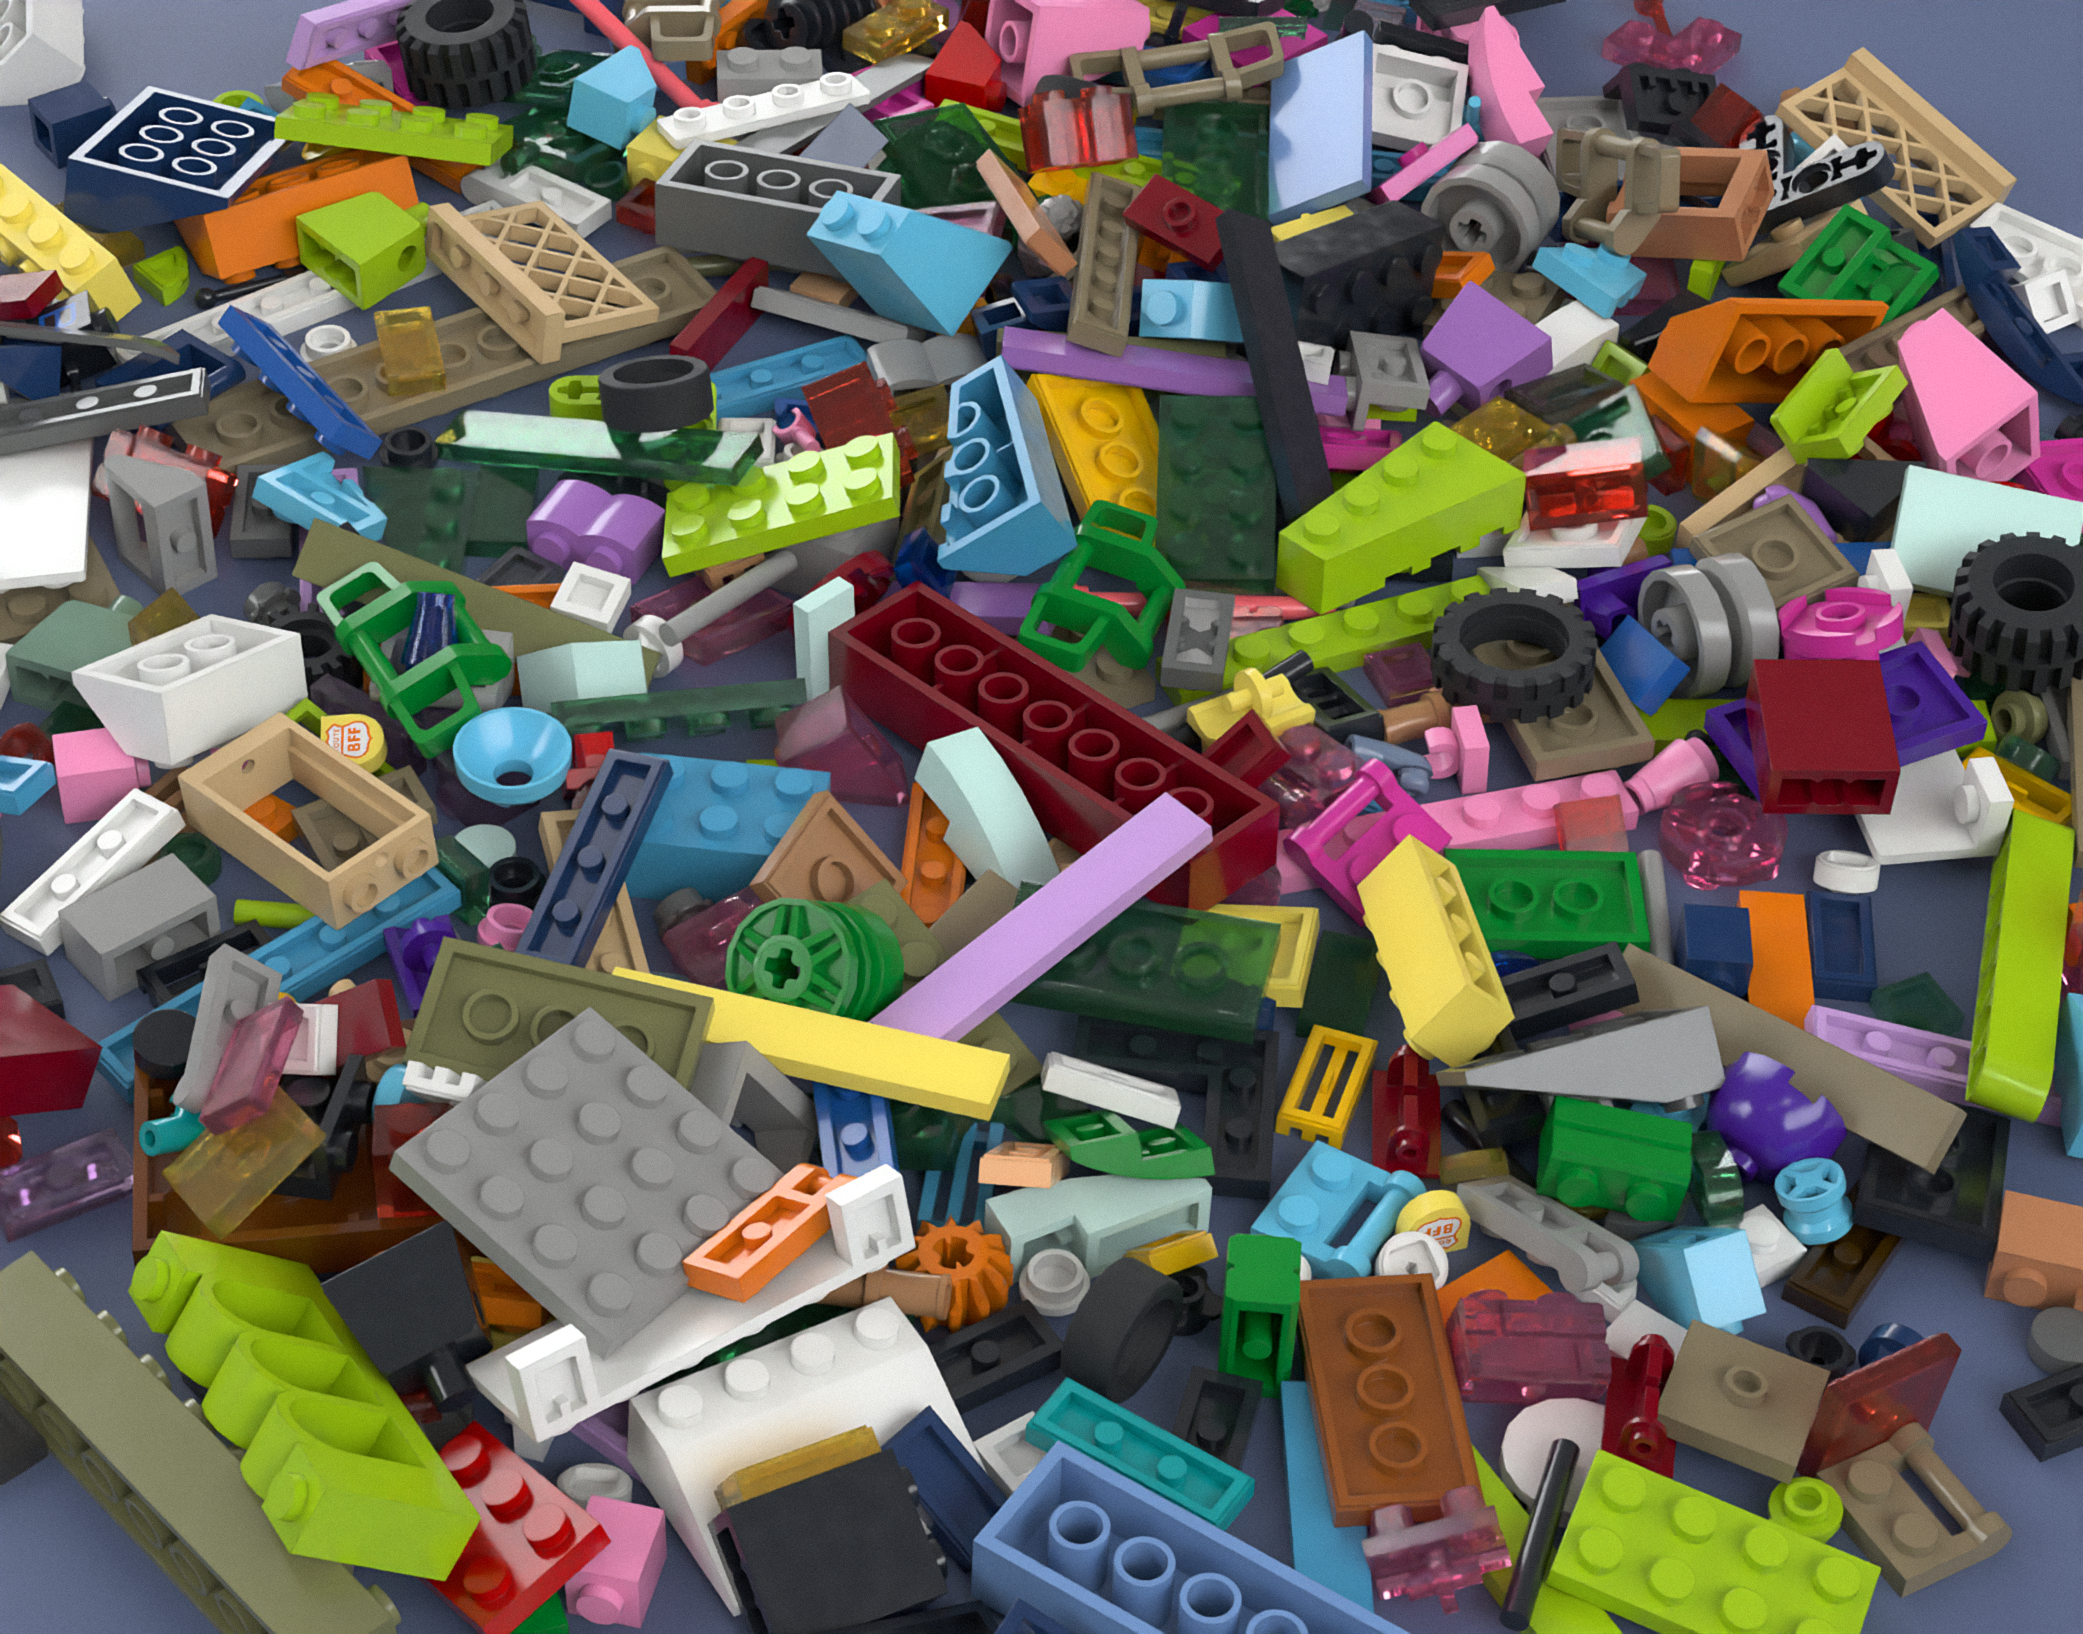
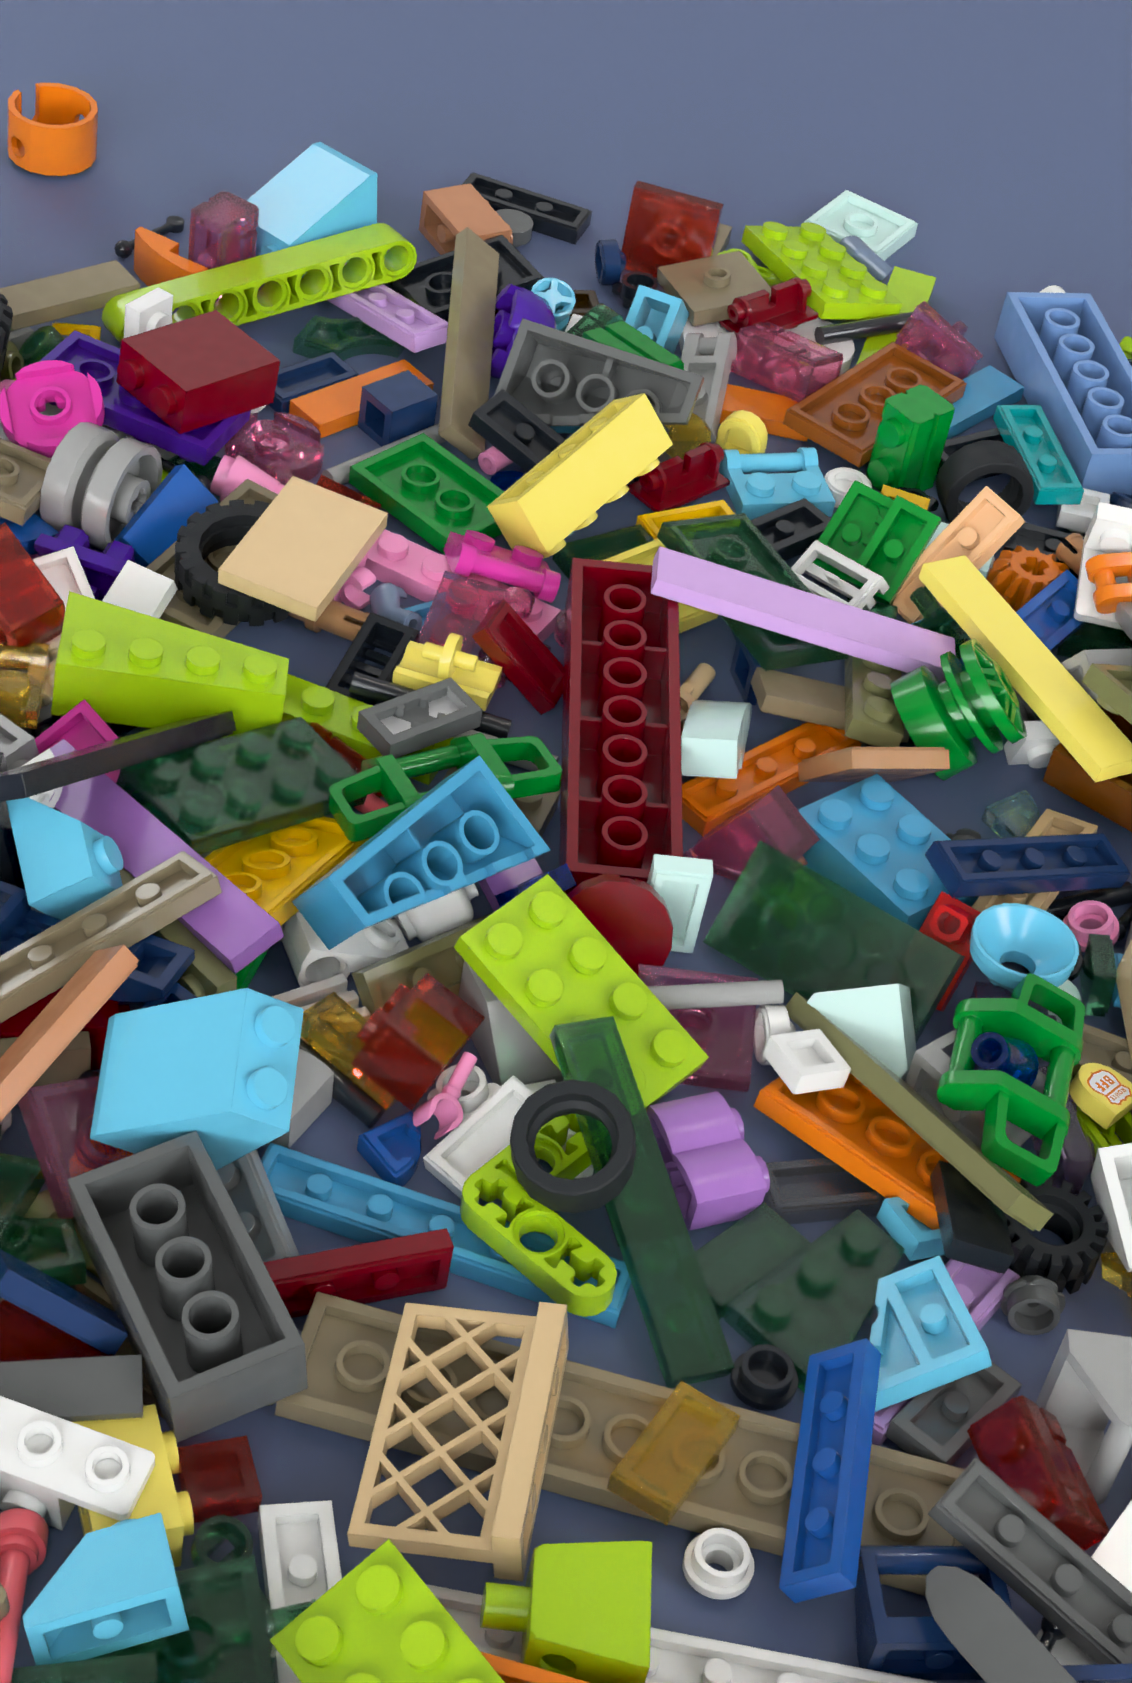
camera: 140 degrees left, 0 degrees up
clear pink hips [662,886,765,987] -> none
clear pink tile [1363,642,1443,709] -> none
white tile [1374,1231,1449,1290] -> none
none -> tan tile [218,476,388,622]

